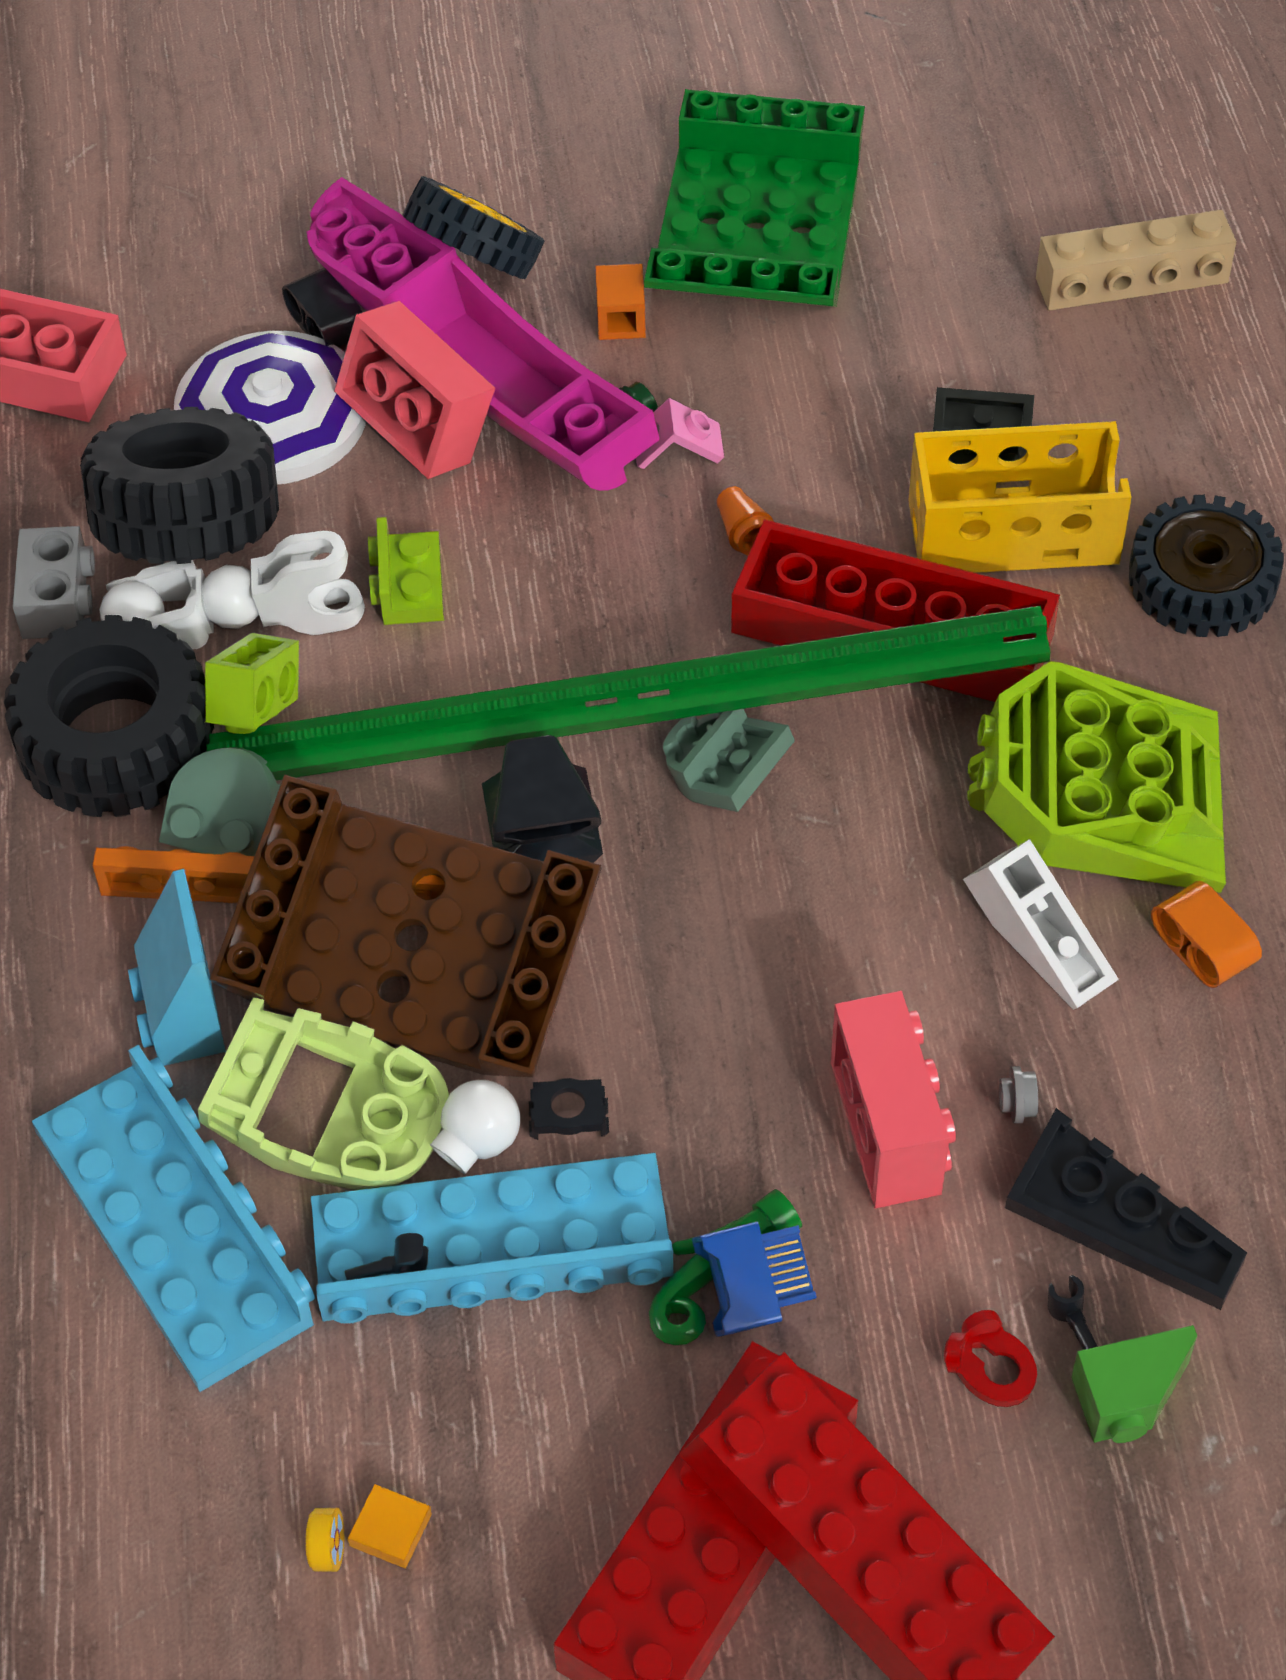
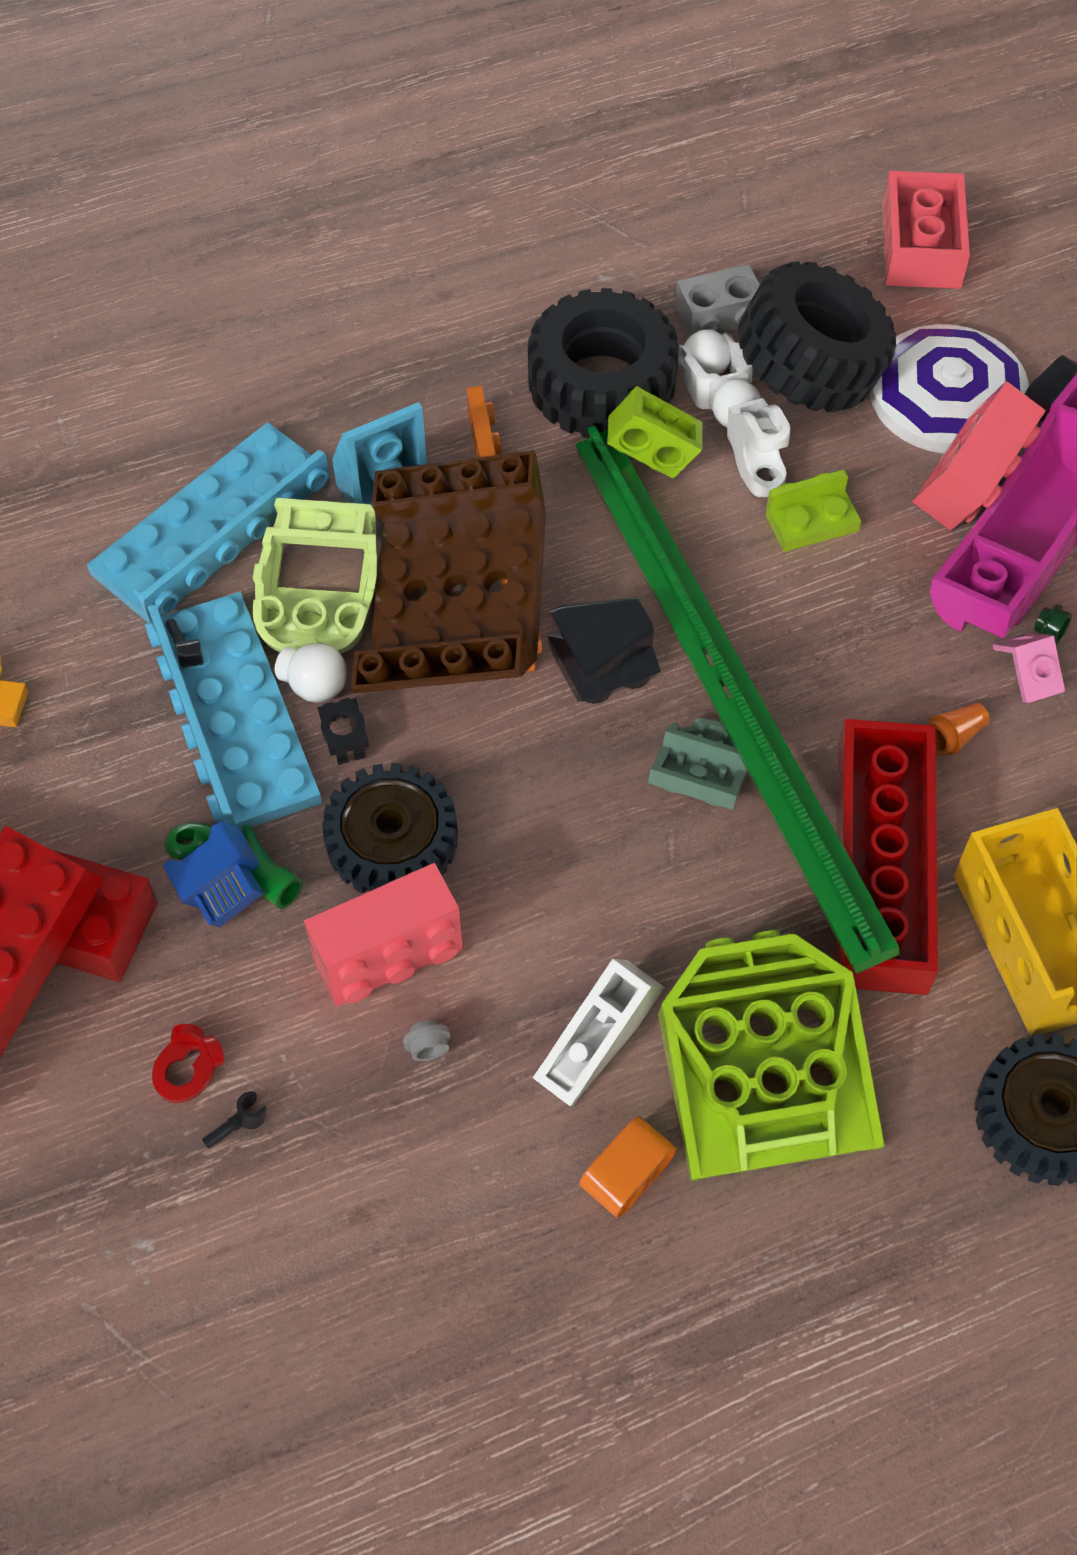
camera: 75 degrees right, 5 degrees up
sand green slope [159,747,280,856] -> none
black wing [1005,1108,1247,1310] -> none
bright green slope [1071,1325,1197,1443] -> none
none -> wheel [323,763,458,893]

